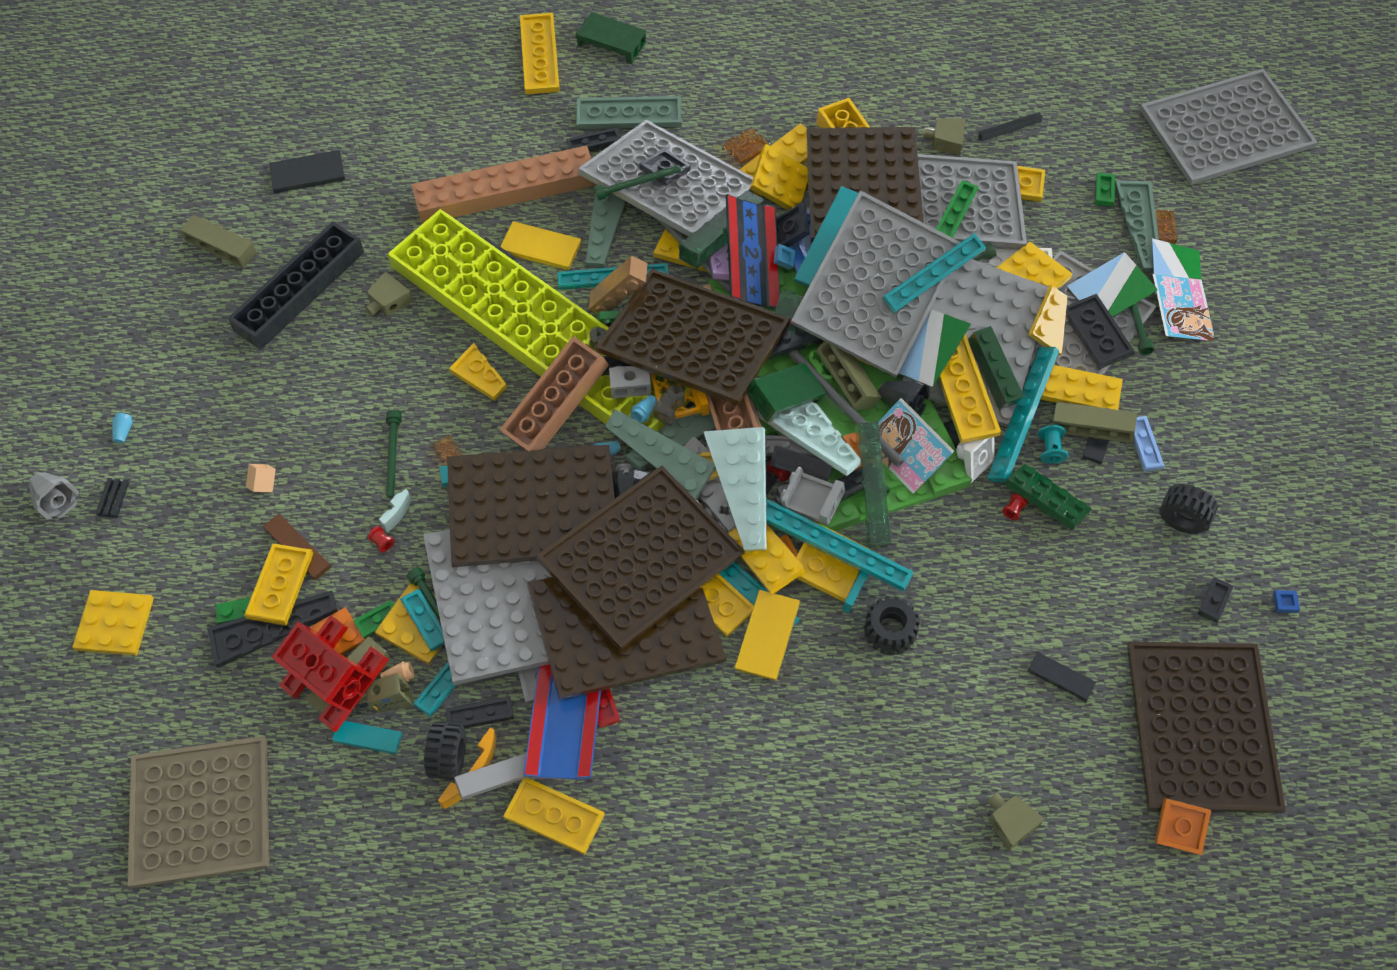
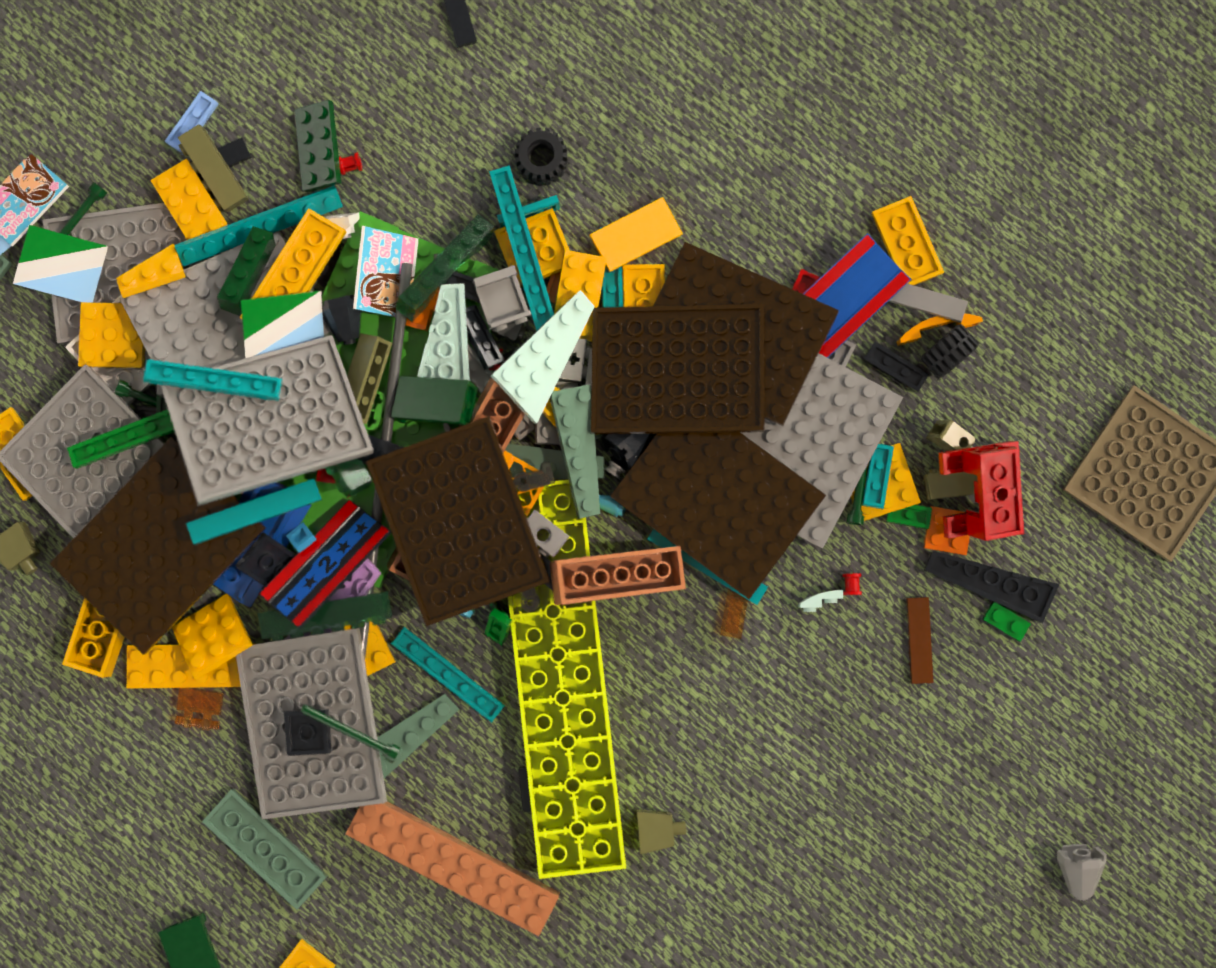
camera: 140 degrees left, 25 degrees up
yellow plate [72,590,154,656] -> none
black tile [96,478,129,518] -> none
medium azure cone [112,413,133,443] -> none
black brick [228,222,364,350] -> none
yellow tile [244,543,313,625] -> none
light nougat panel [246,464,276,492] -> none
teal tile [332,721,403,755] -> none
light nougat cone [380,661,414,682] -> none
dark green piece [386,410,402,498] -> none
teal tile [413,661,457,718] -> none
yellow wing [449,343,507,401] -> none
yellow tile [500,221,581,271] -> none
black plate [566,127,621,152] -> none
medium nougat brick [588,256,648,314] -> none
medium azure cone [630,395,658,423] -> none
teal hose [1038,425,1069,464] -> none
black tile [1065,293,1135,370] -> none
black tyre [1159,484,1218,535] -> none

